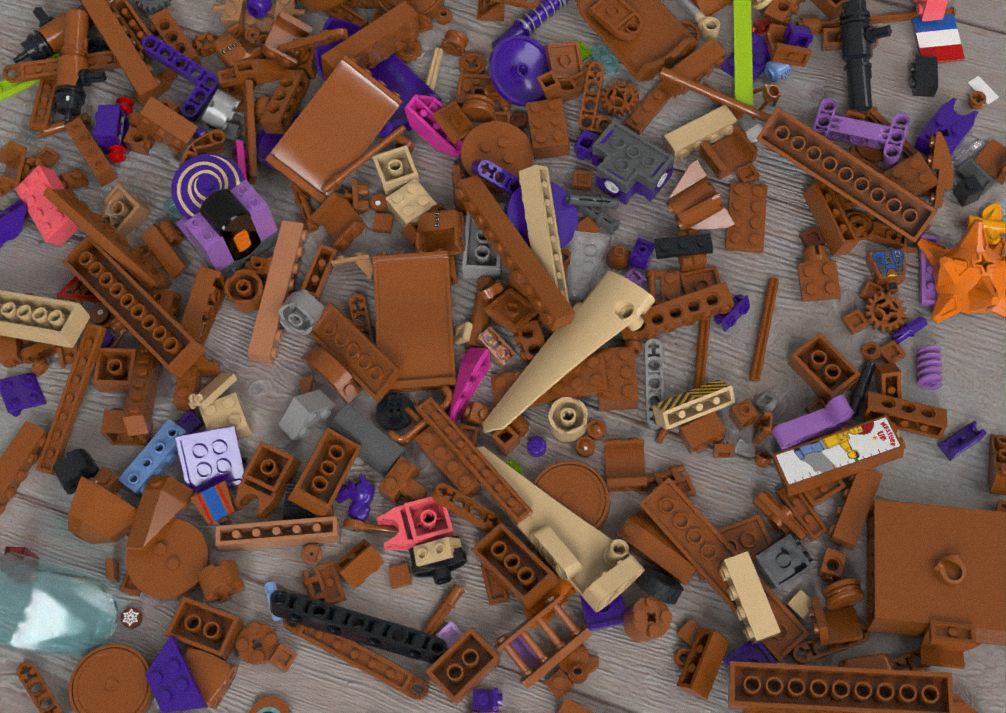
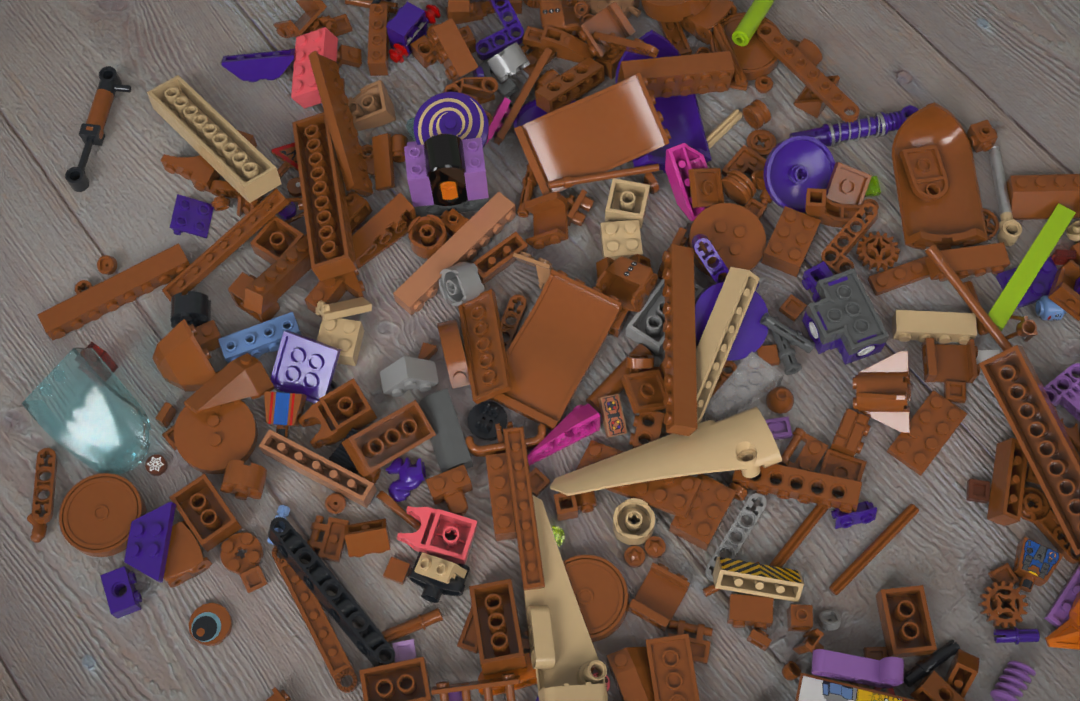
camera: 30 degrees right, 0 degrees up
dark purple tile [177,409,205,433] -> none
dark orange tile [370,193,388,212] -> none
dark orange tile [373,213,394,233] -> none
dark orange gear [395,40,422,63] -> none
dark orange beam [432,483,503,533] -> none
tan tile [454,322,473,345] -> none
dark orange bracket [461,401,493,428] -> none
copper tile [510,112,528,130] -> none
dark purple piece [527,436,546,457] -> none
clear light blue plate [591,45,619,75] -> none
dark purple brick [628,238,655,271] -> none
black plate [654,233,713,259] -> none
dark orange plate [797,245,841,302] -> none
dark orange plate [841,309,869,335] -> none
dark orange plate [861,342,881,361] -> none
dark orange tile [880,340,906,363] -> none

